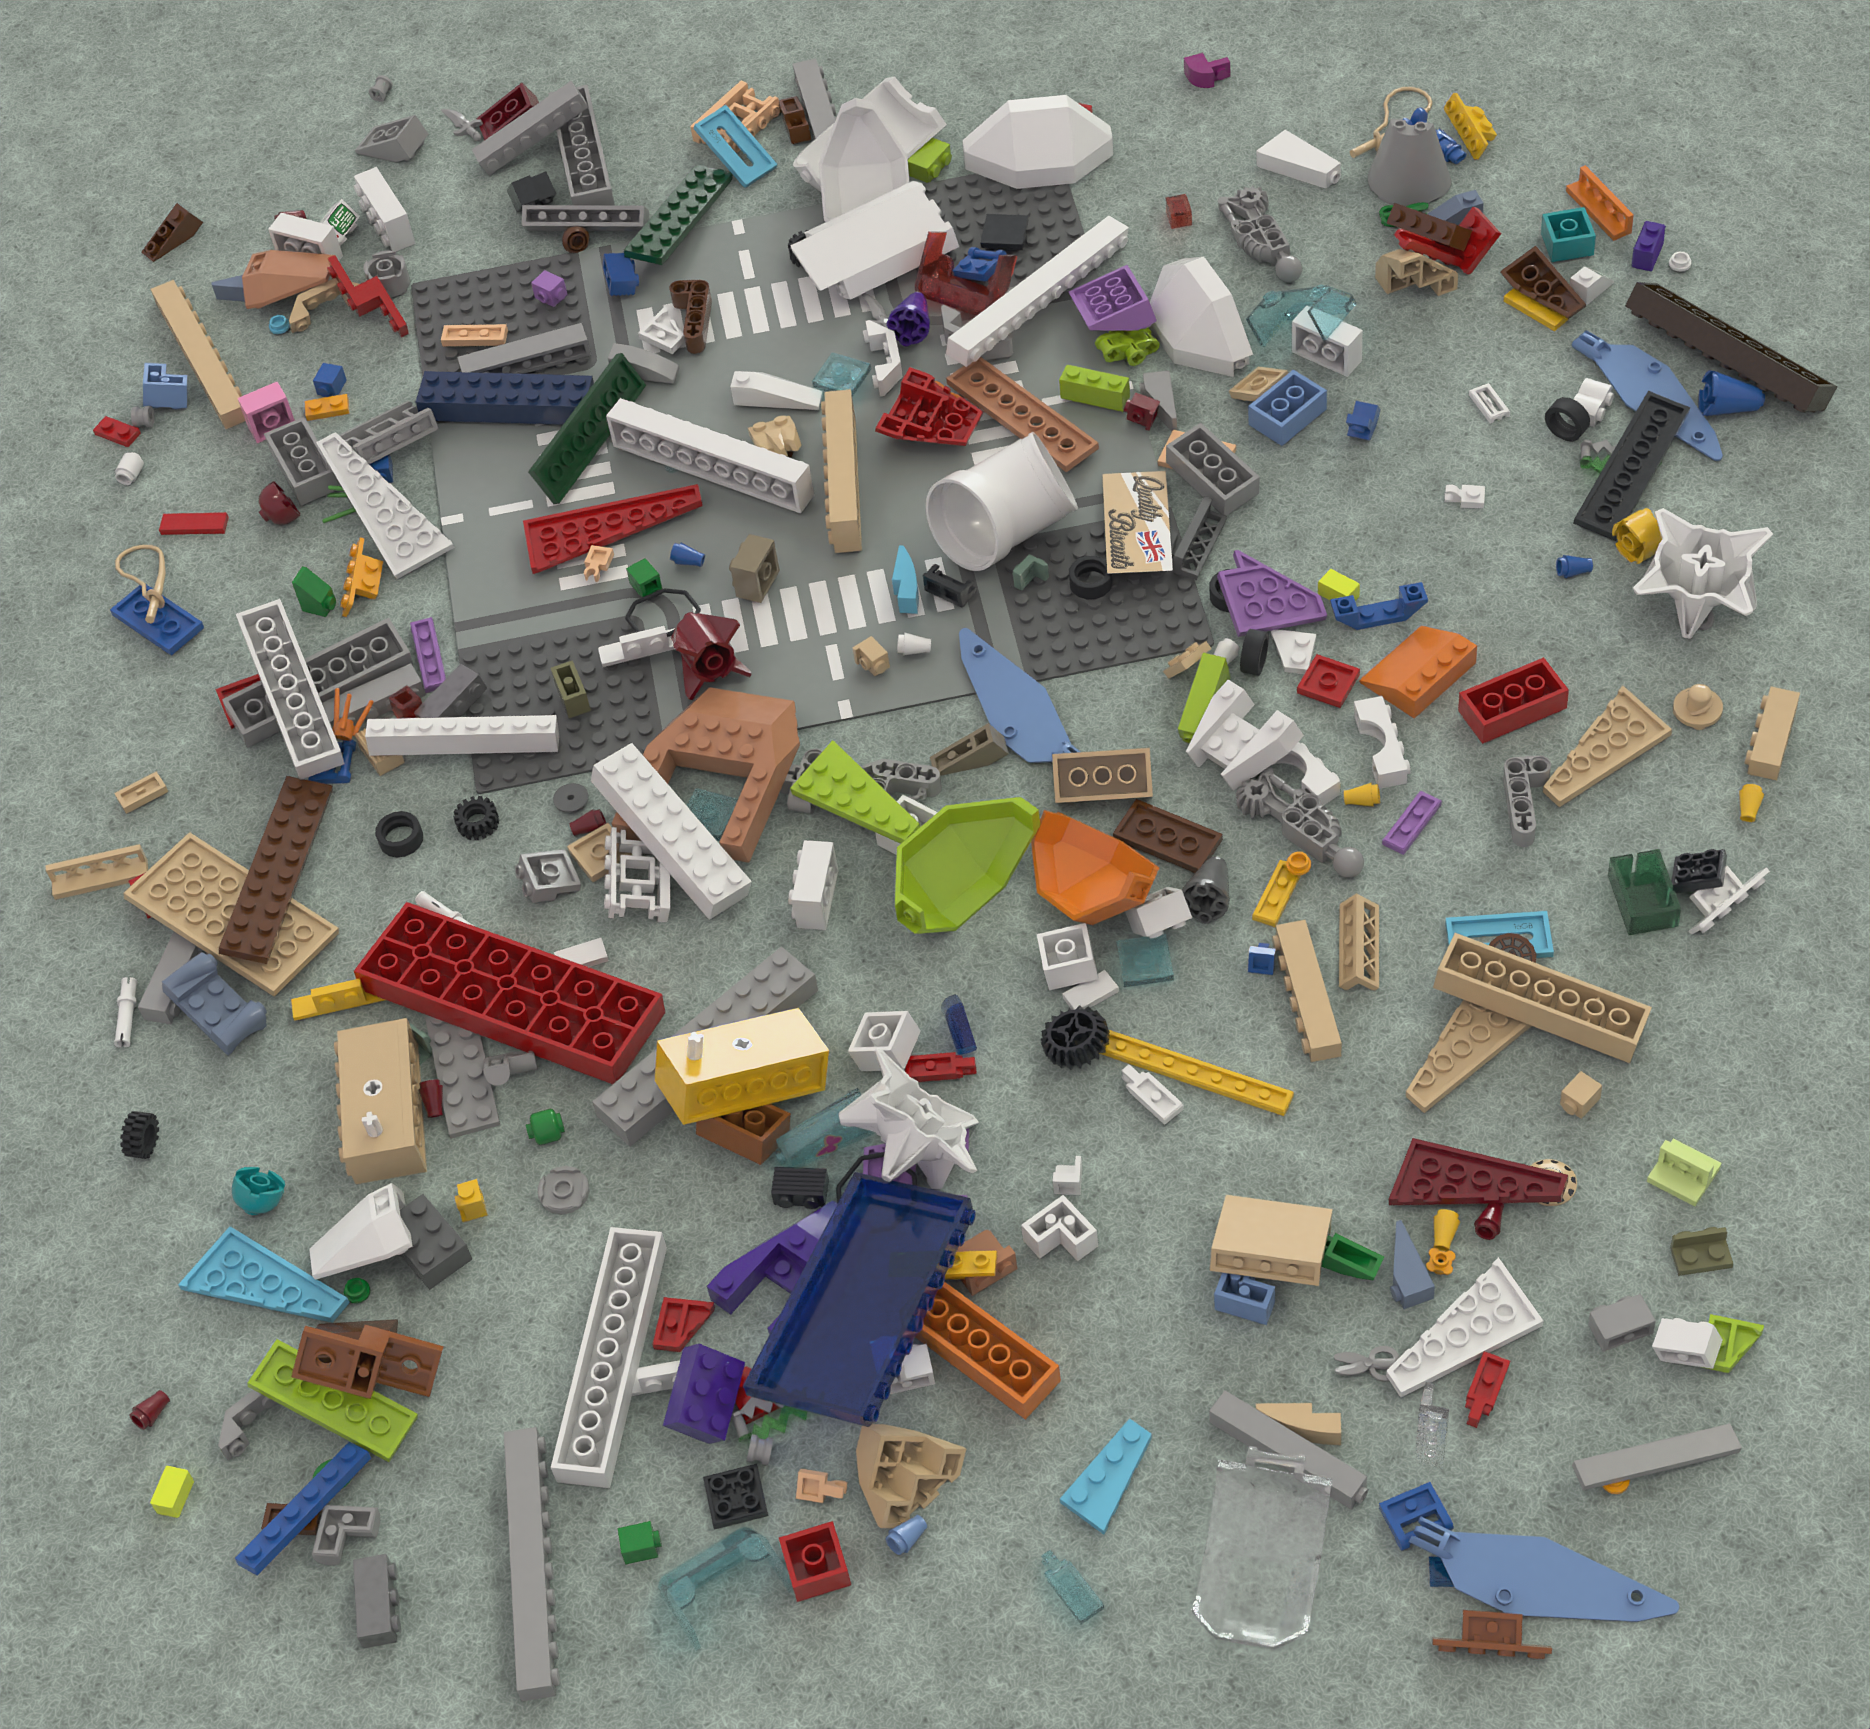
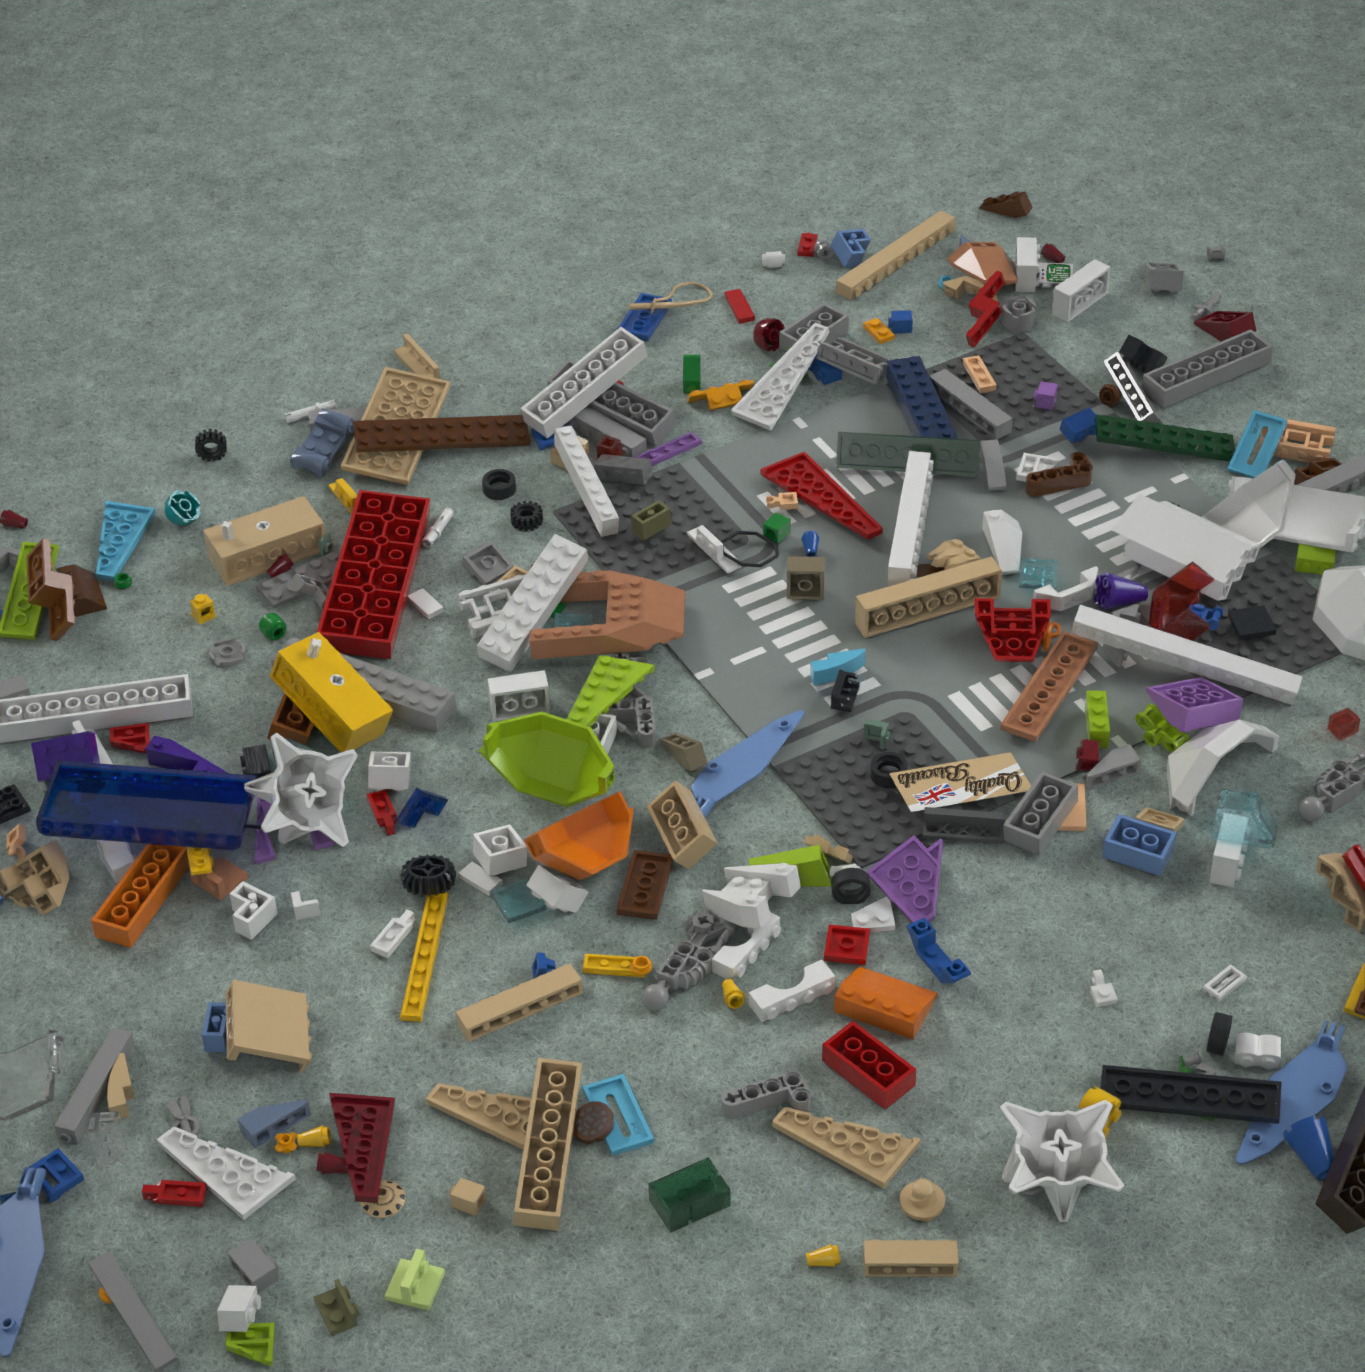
camera: 65 degrees right, 10 degrees down
tan plate [114,771,168,814] -> none
bright pink brick [237,382,295,443] -> none
white wedge [309,1183,413,1280] -> none
orange plant [332,688,374,741] -> none
dark grey brick [400,1194,472,1290] -> none
light grey brick [472,81,588,176] -> none
dark red brick [671,612,752,700] -> none
light grey wheel [747,1434,773,1465] -> none
tan brick [852,636,890,676] -> none
white cone [897,632,931,656] -> none
white cylinder [926,432,1078,571] -> none
medium azure wing [1060,1418,1152,1535] -> none
dark grey cone [1182,856,1230,924] -> none
neon yellow piece [1318,569,1360,601] -> none
green slope [1321,1233,1384,1281] -> none
tan fence [1339,893,1379,990] -> none
blue brick [1346,401,1381,440] -> none
medium lavender tile [1382,791,1442,855] -> none
blue cone [1556,555,1593,578] -> none
black tile [1671,849,1727,894] -> none
white bracket [1688,866,1770,934] -> none

